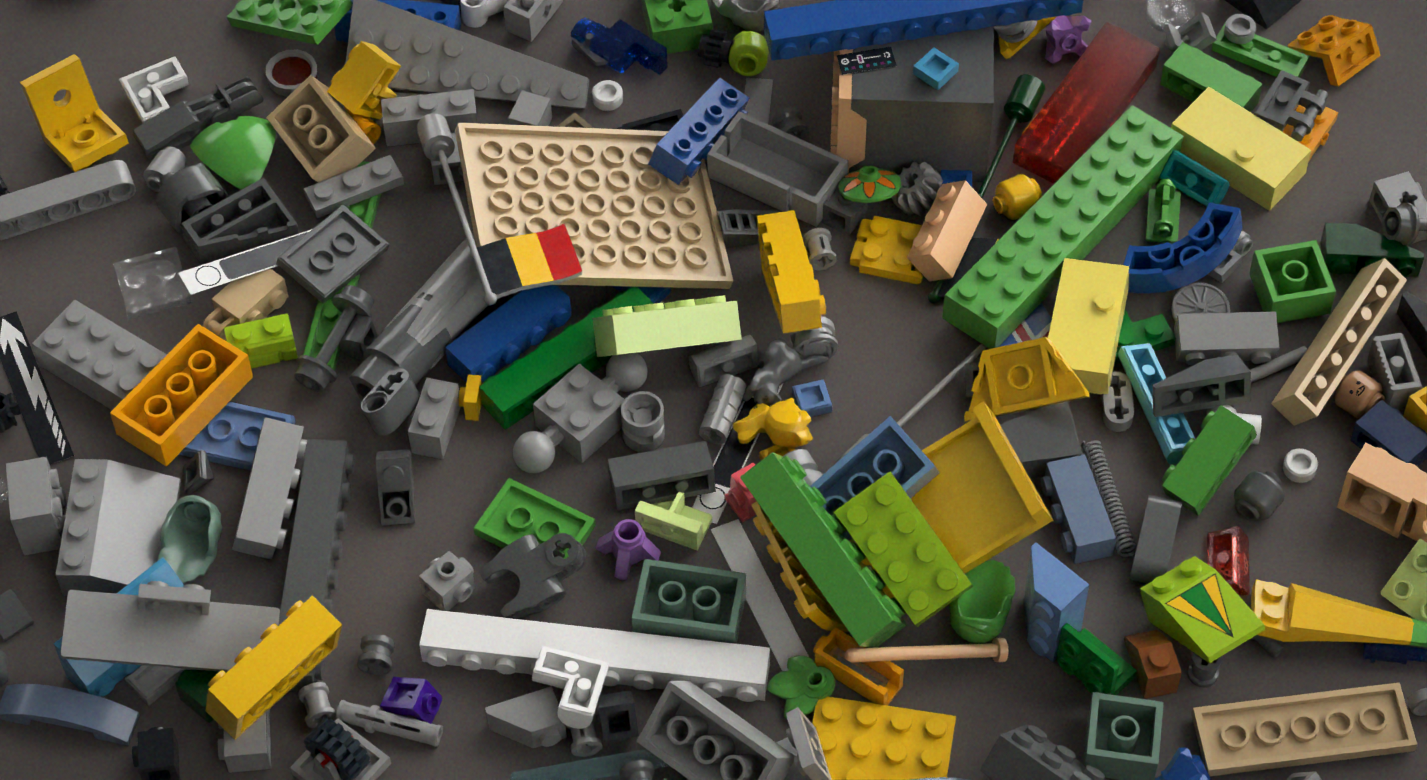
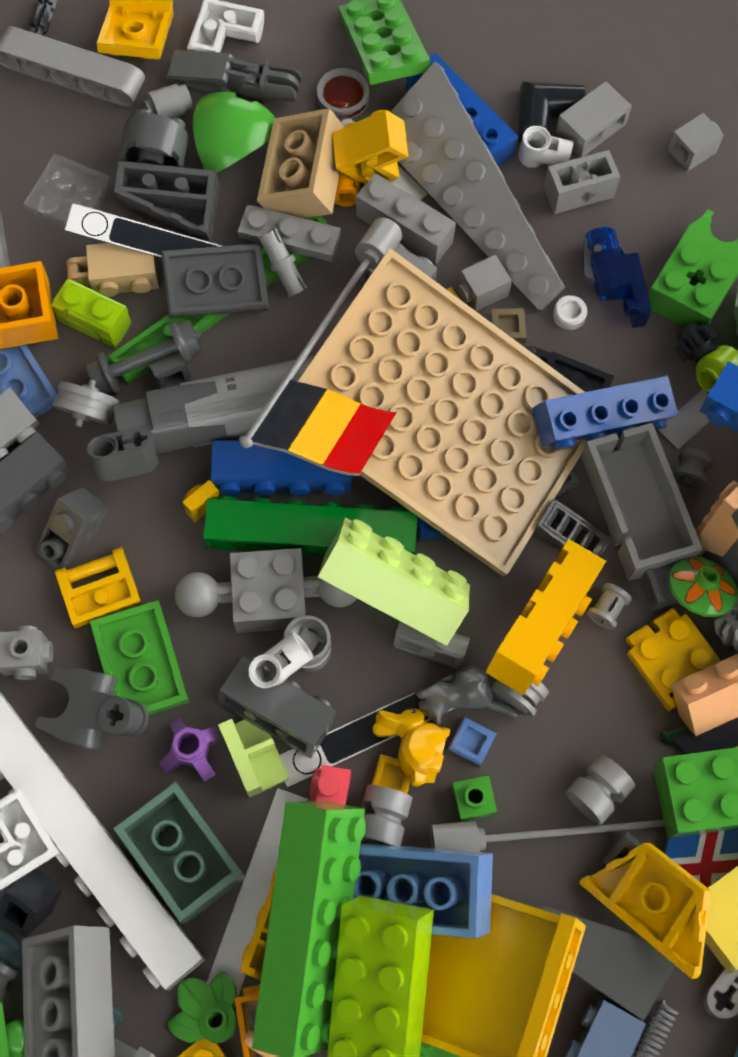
camera: 40 degrees right, 15 degrees up
light grey brick [408,378,461,459] -> none
light grey axle [699,374,747,444] -> none
none -> light grey wheel [52,380,119,427]
none -> yellow plate [55,547,142,629]
none -> white piece [249,632,313,688]
none -> light grey pin [258,228,307,297]
none -> bright green plate [451,775,497,822]
none -> light grey wheel [565,754,636,826]

